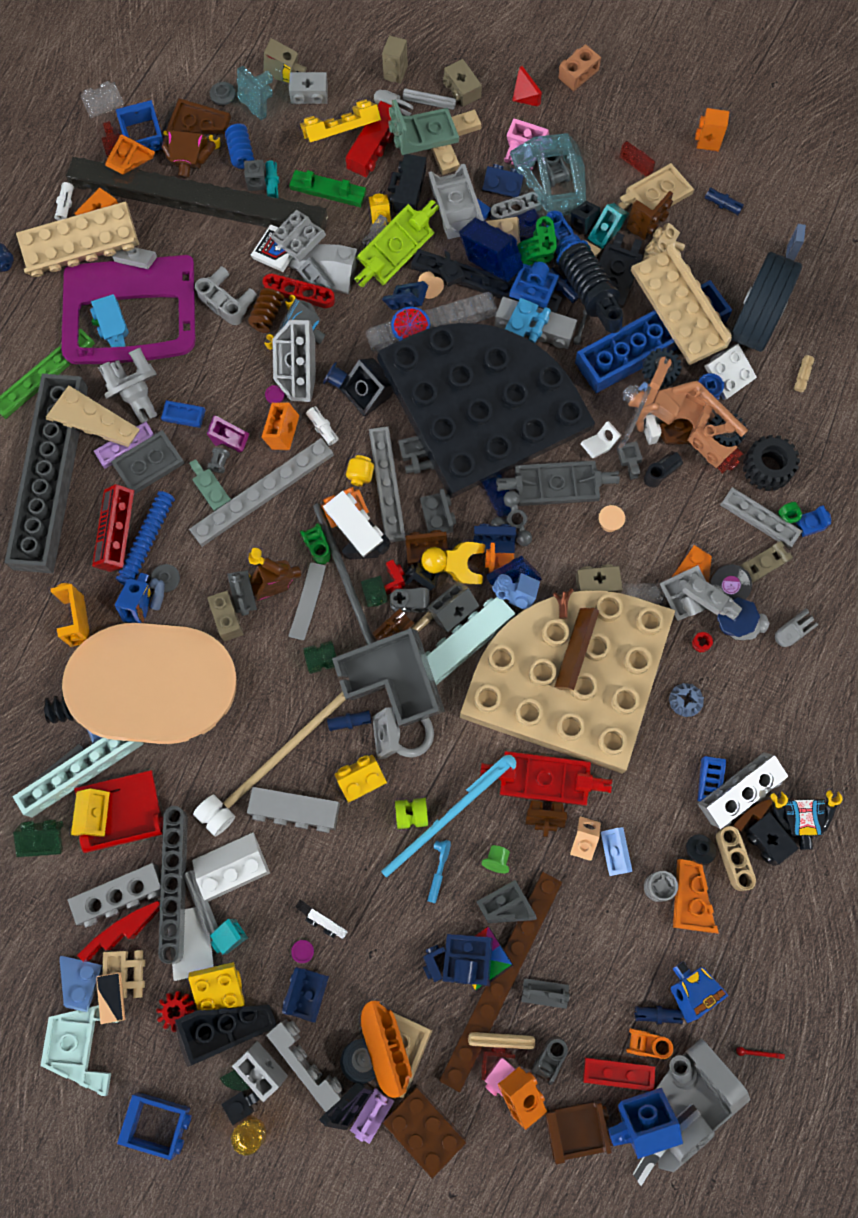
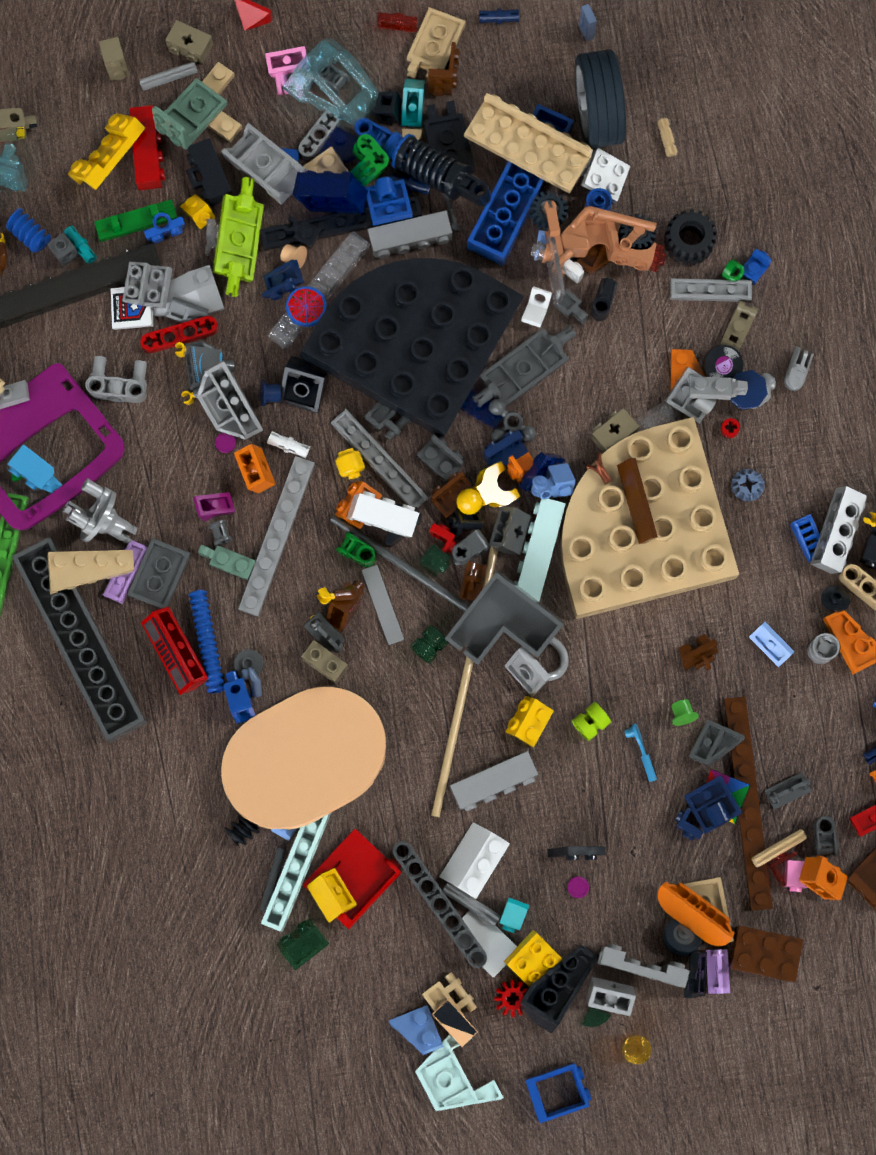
camera: 35 degrees left, 5 degrees up
light orange panel [50,583,90,647] -> none
light grey brick [68,863,161,928] -> none
red slope [77,901,160,962] -> none
blue plate [161,400,206,428] -> none
white wheel [193,794,236,837] -> none
black plate [221,1091,260,1126] -> none
reddish brown piece [248,288,285,333] -> none
dark blue bracket [282,967,329,1023] -> none
light grey brick [289,72,328,104] -> none
dark blue pin [327,710,372,732] -> none
light grey arm [374,89,413,116] -> none
medium azure bar [381,755,517,878] -> none
red plate [480,751,612,806] -> none
dark blue bracket [482,164,525,198] -> none
dark azure plate [505,298,551,343] -> none
light nougat bracket [570,817,601,861] -> none
light nougat piece [599,505,625,532] -> none
tan brick [642,223,685,260] -> none
reddish brown slope [730,799,773,832] -> none
none -> blue plate [144,213,186,244]

